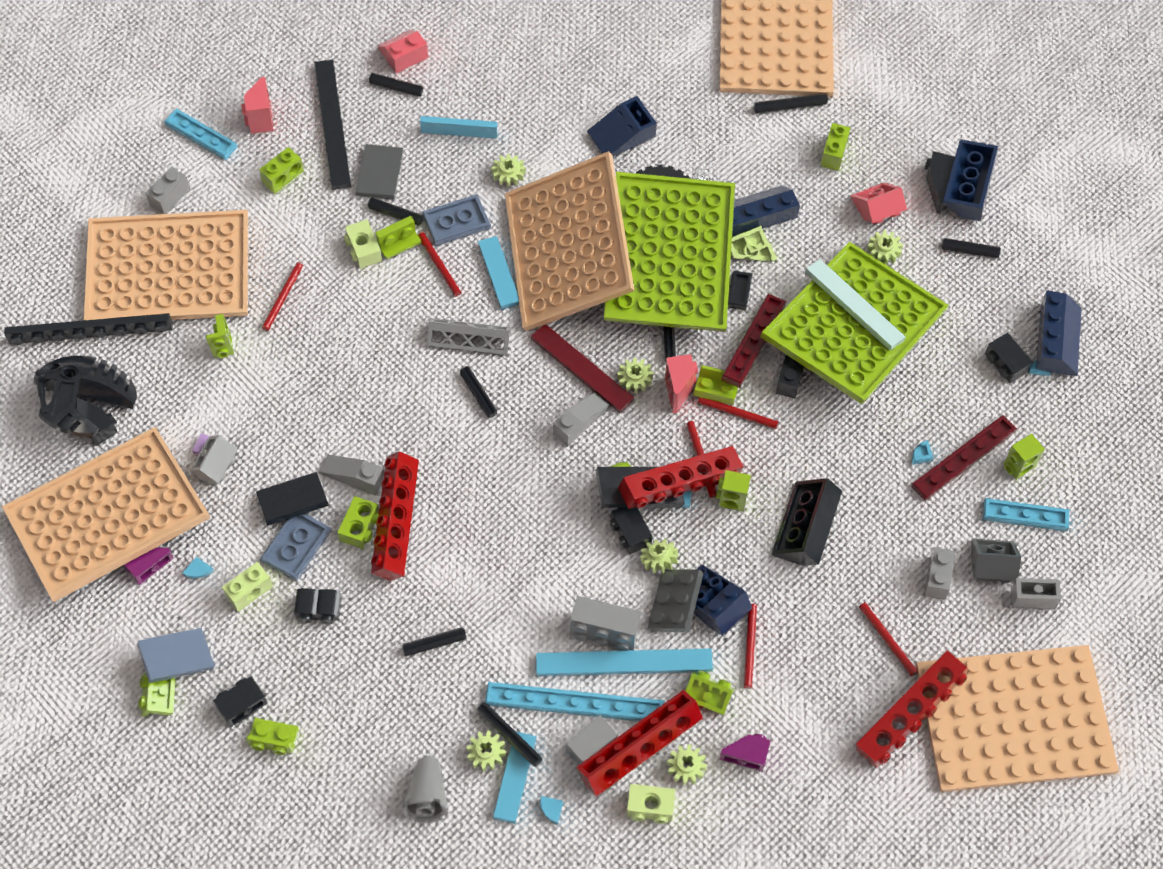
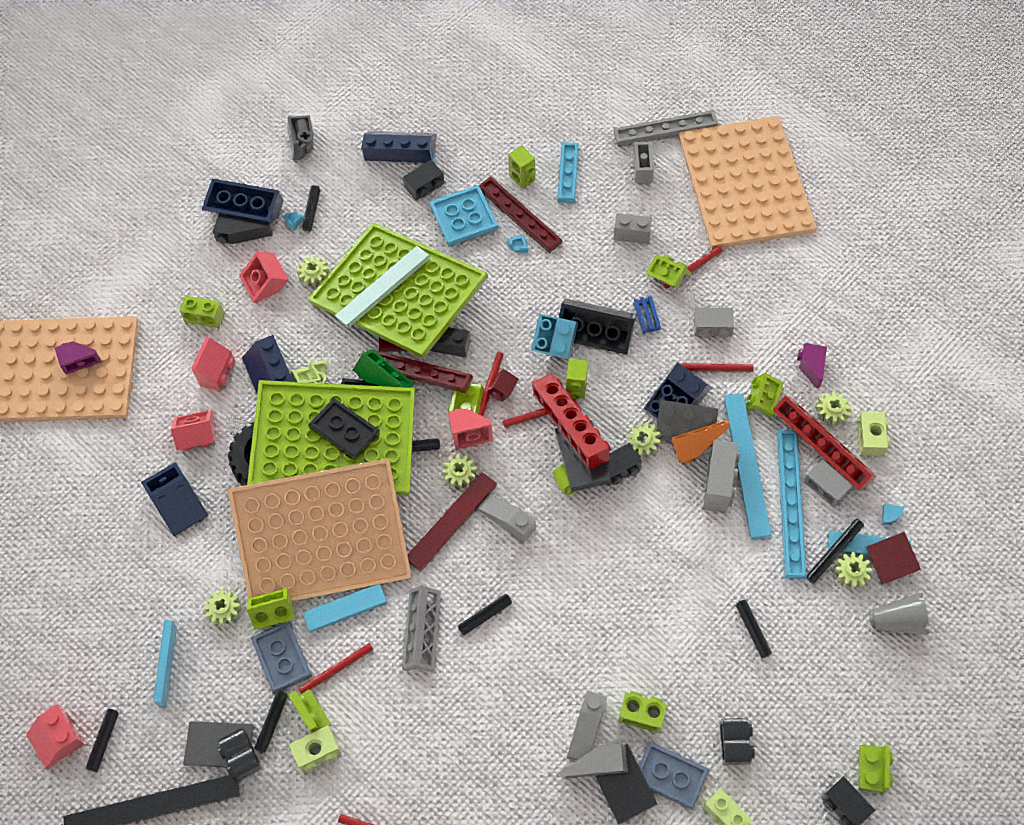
camera: 90 degrees left, 0 degrees up
red brick [371,451,419,581] -> none
black axle [754,93,828,113] -> none
red brick [856,650,968,768] -> none
dark grey slope [971,538,1021,583] -> none
none -> magenta slope [54,341,102,375]
none -> coral slope [171,409,216,451]
none -> coral slope [191,336,235,392]
none -> black brick [218,728,262,781]
none -> lime brick [247,588,294,630]
none -> medium azure tile [283,212,305,230]
none -> dark grey piece [287,115,314,160]
none -> black tile [308,398,380,461]
none -> green slope [352,348,415,388]
none -> medium azure plate [429,185,498,247]
none -> dark red brick [487,369,519,402]
none -> medium azure slope [531,313,578,359]
none -> light grey slope [559,740,628,779]
none -> light grey plate [613,110,718,146]
none -> blue tile [633,296,661,334]
none -> lime bracket [646,254,691,289]
none -> orange slope [672,420,730,464]
none -> light grey brick [694,308,734,338]
none -> dark red tile [866,531,921,585]

